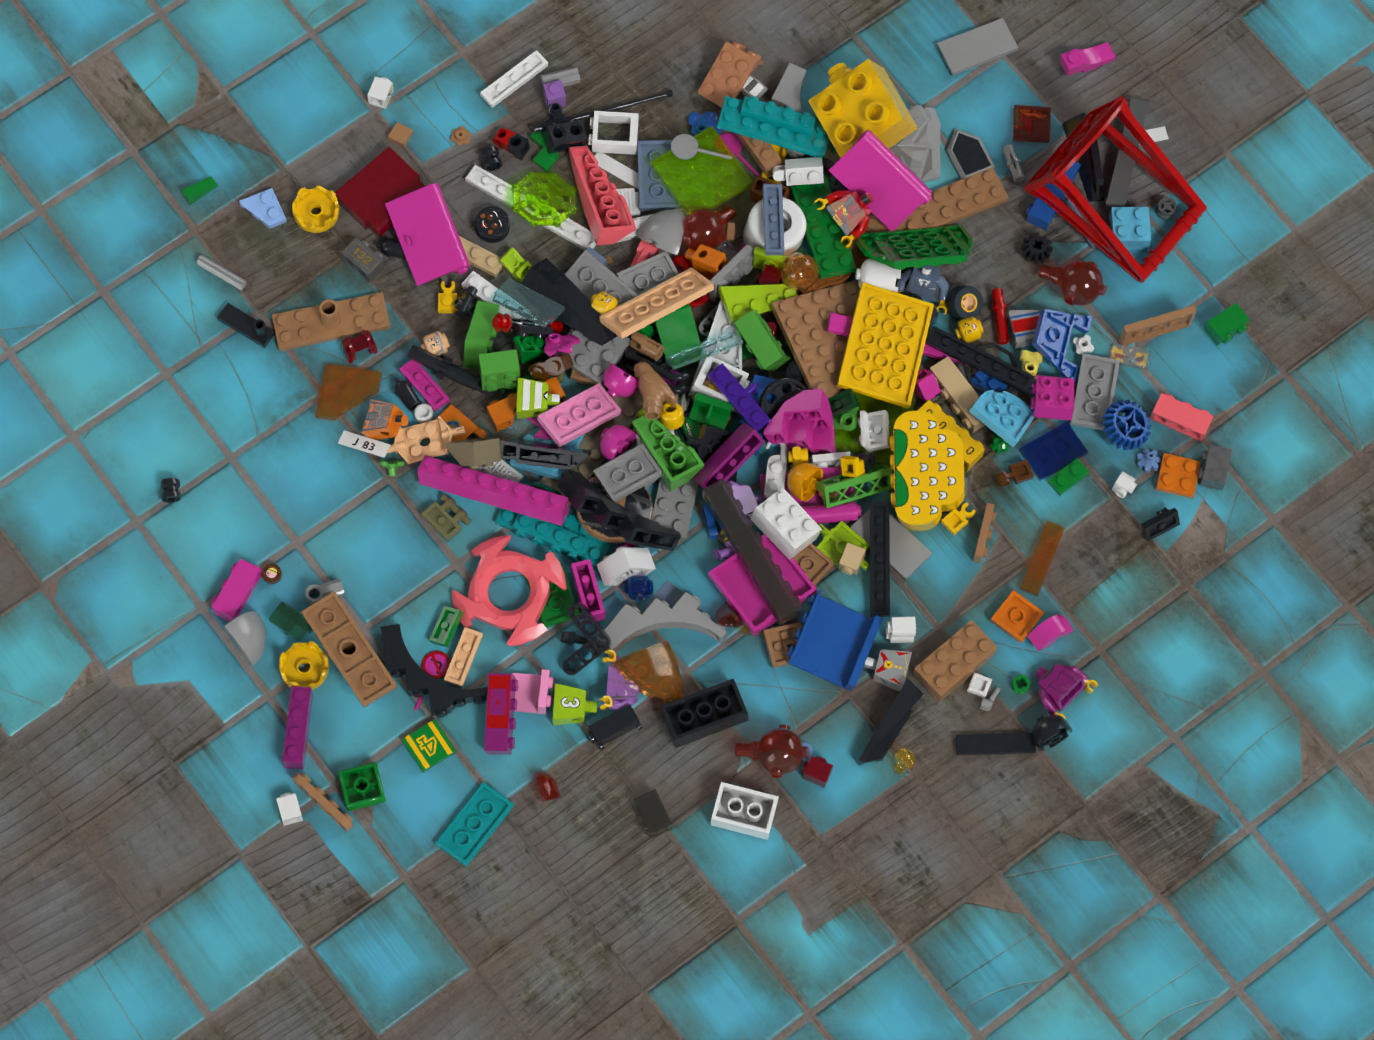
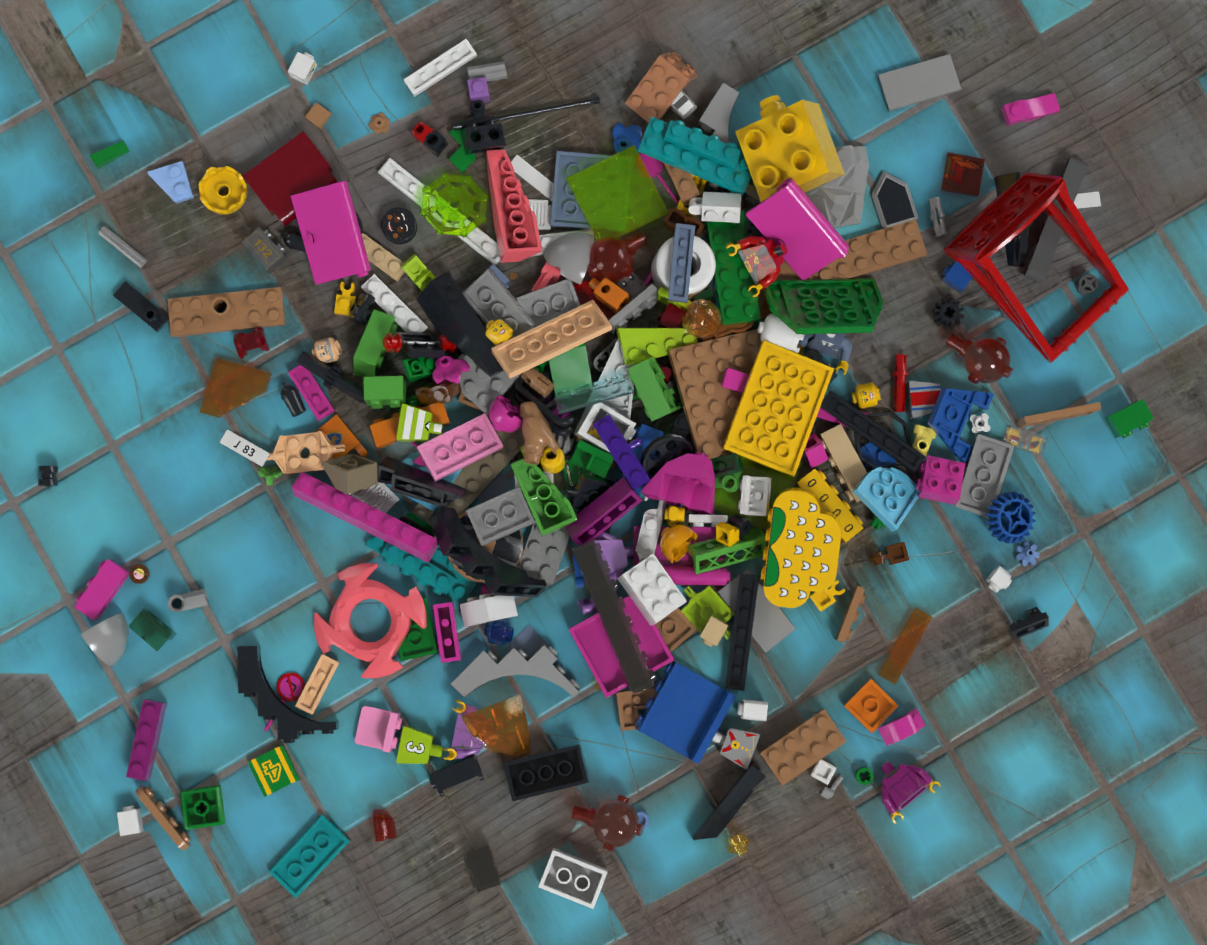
camera: 10 degrees right, 15 degrees up
yellow plate [280,641,329,690] -> none
medium nougat plate [301,591,397,708] -> none
orange torso [361,400,408,440] -> none
white tile [414,404,433,423] -> none
olive plate [421,494,472,542] -> none
green plate [429,606,463,647] -> none
black wheel [480,146,502,171] -> none
magenta brick [484,673,518,755] -> none
clear light blue windscreen [493,278,565,328] -> none
black bar [560,632,589,646] -> none
black beam [563,602,611,675] -> none
white window [589,111,639,155] -> none
dark pink cylinder [600,425,636,461] -> none
light grey piece [671,134,732,160] -> none
clear red brick [714,602,743,628] -> none
medium nougat tile [726,222,735,248] -> none
dark red brick [801,756,833,788] -> none
black wheel [946,286,983,319] -> none
black tile [956,733,1036,755] -> none
clear blue tile [1019,421,1088,481] -> none
black cylinder [1032,714,1072,751] -> none
green plate [1048,458,1089,496] -> none
medium azure brick [1109,207,1151,250] -> none
coral brick [1150,393,1213,442] -> none
orange plate [1156,453,1201,499] -> none
flat silver brick [1198,444,1232,491] -> none

